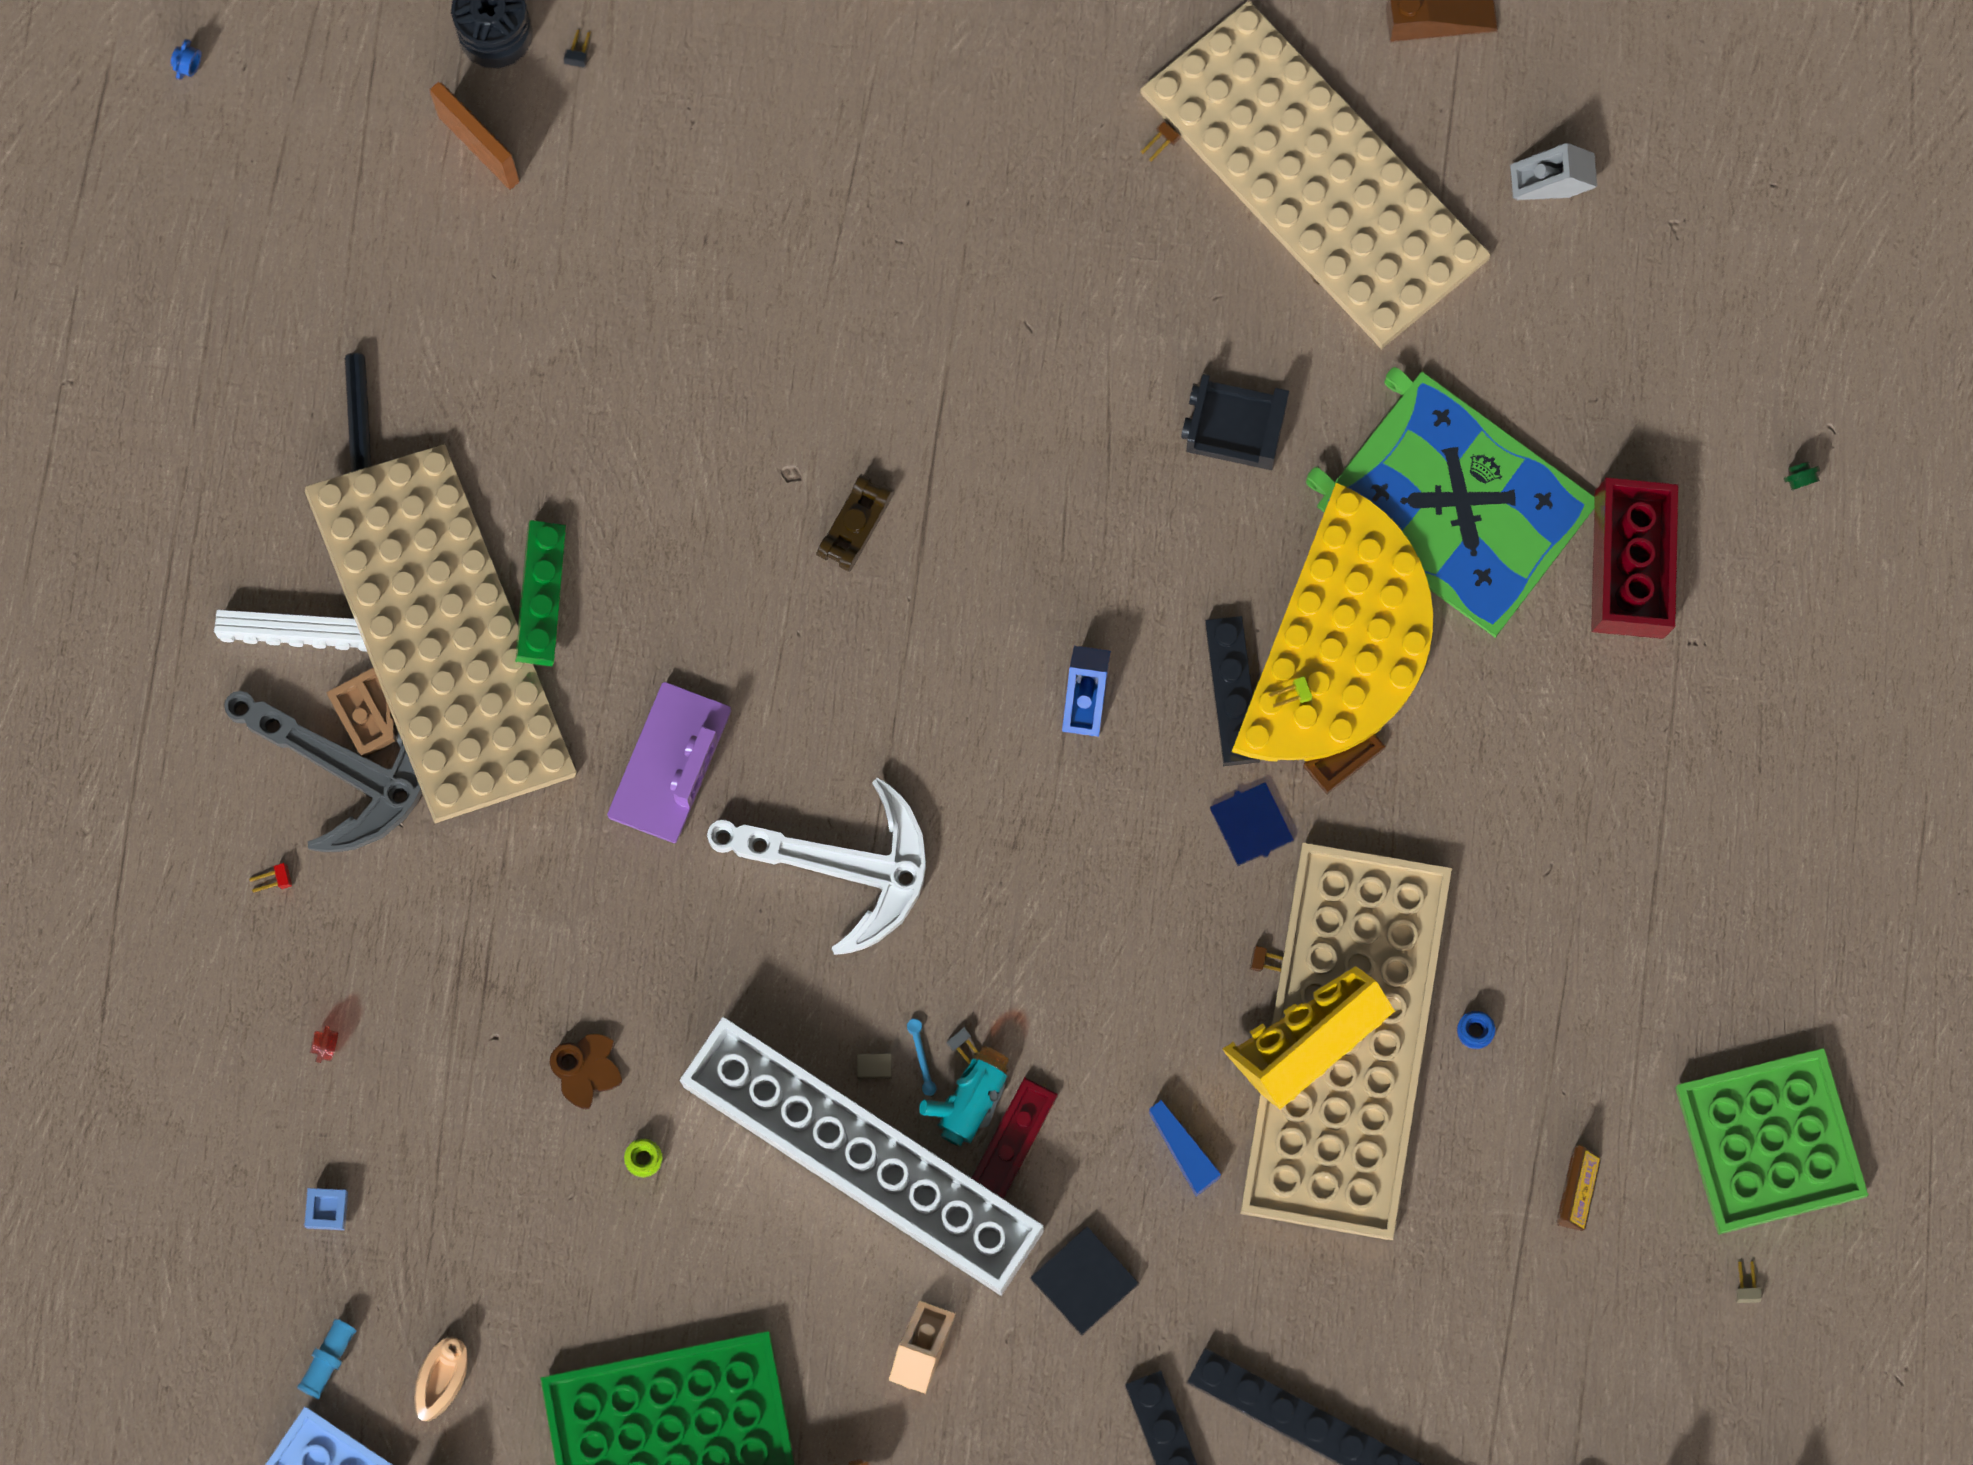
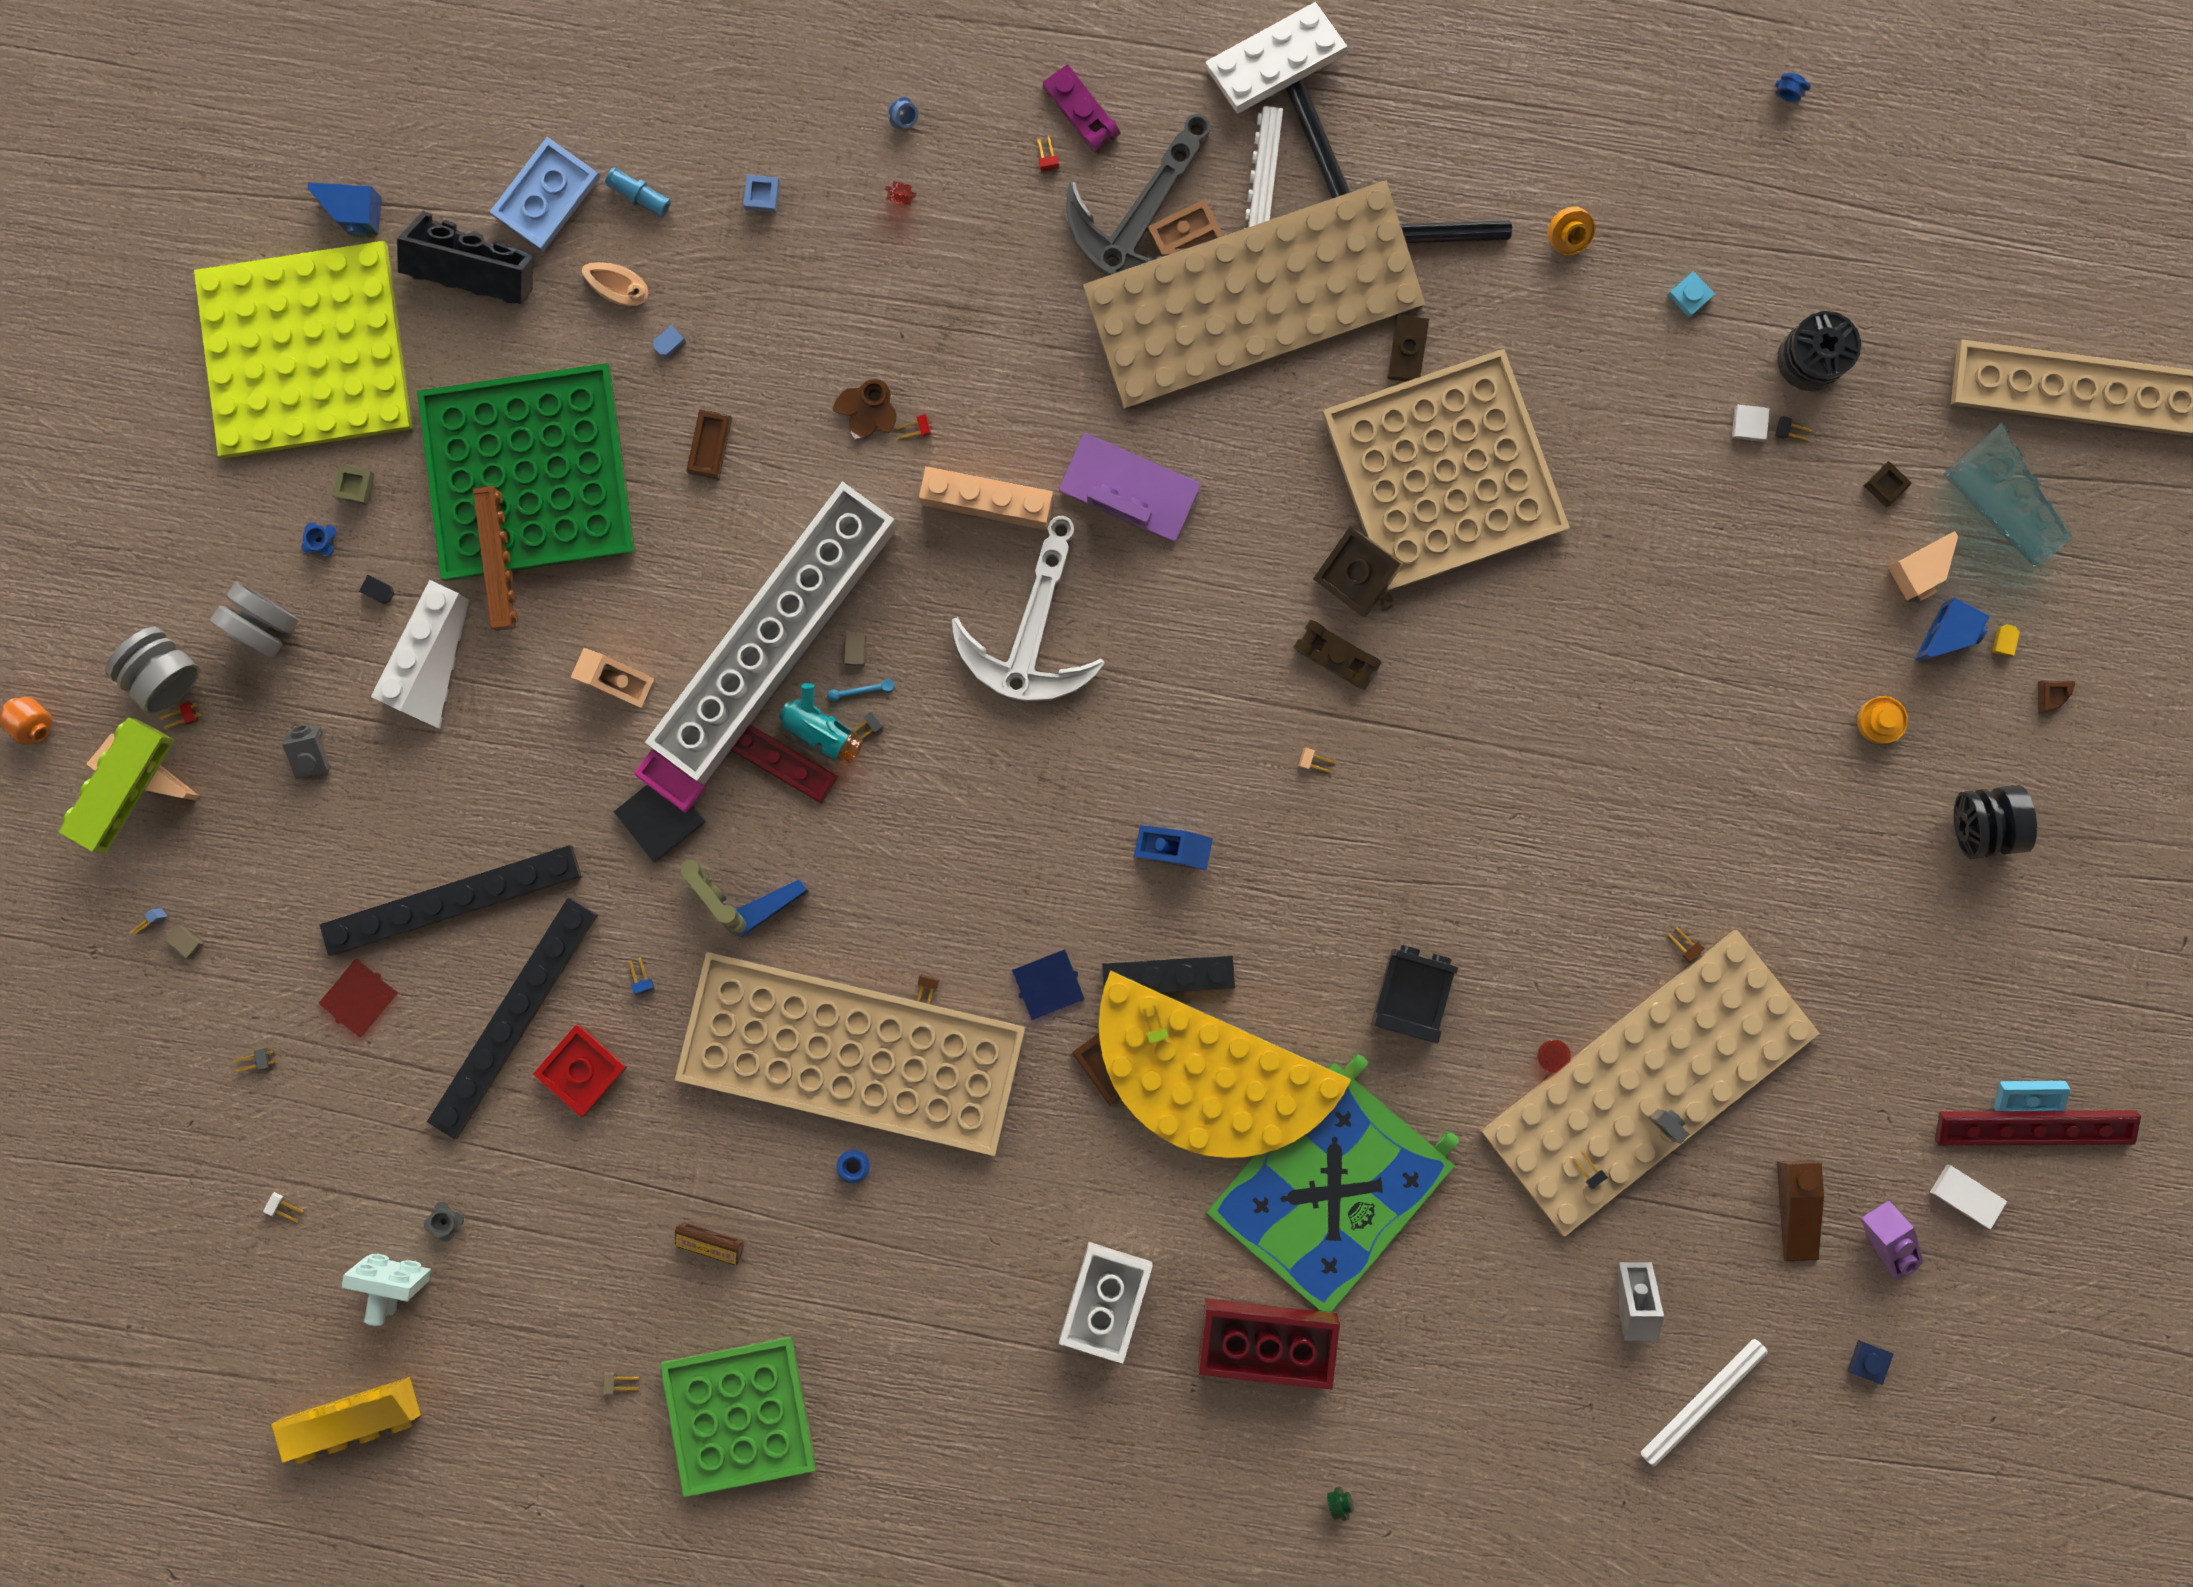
camera: 90 degrees right, 10 degrees up
dark orange tile [429,81,519,190] -> none
green plate [515,520,566,667] -> none
lime plate [624,1139,663,1177] -> none
yellow wedge [1222,966,1395,1109] -> none
none -> red plate [533,1024,628,1117]
none -> blue piece [628,957,655,995]
none -> dark pink tile [633,748,707,813]
none -> medium blue piece [653,325,686,357]
none -> olive plate [680,860,746,935]
none -> reddish brown tile [686,409,732,479]
none -> medium blue plate [888,97,918,129]
none -> red piece [895,414,932,440]
none -> light nougat brick [919,466,1054,530]
none -> magenta plate [1042,64,1121,153]
none -> white brick [1059,1242,1153,1364]
none -> white plate [1206,2,1348,114]
none -> black axle [1286,79,1350,199]
none -> light nougat piece [1298,748,1336,774]
none -> dark brown plate [1313,526,1404,617]
none -> tan plate [1322,349,1570,592]
none -> dark brown plate [1387,314,1429,382]
none -> clear red plate [1537,1040,1571,1073]
none -> light orange plate [1547,207,1596,255]
none -> piece [1573,1152,1608,1190]
none -> white axle [1641,1339,1768,1467]
none -> dark grey plate [1649,1109,1690,1144]
none -> medium azure plate [1667,271,1715,318]
none -> white tile [1732,405,1770,442]

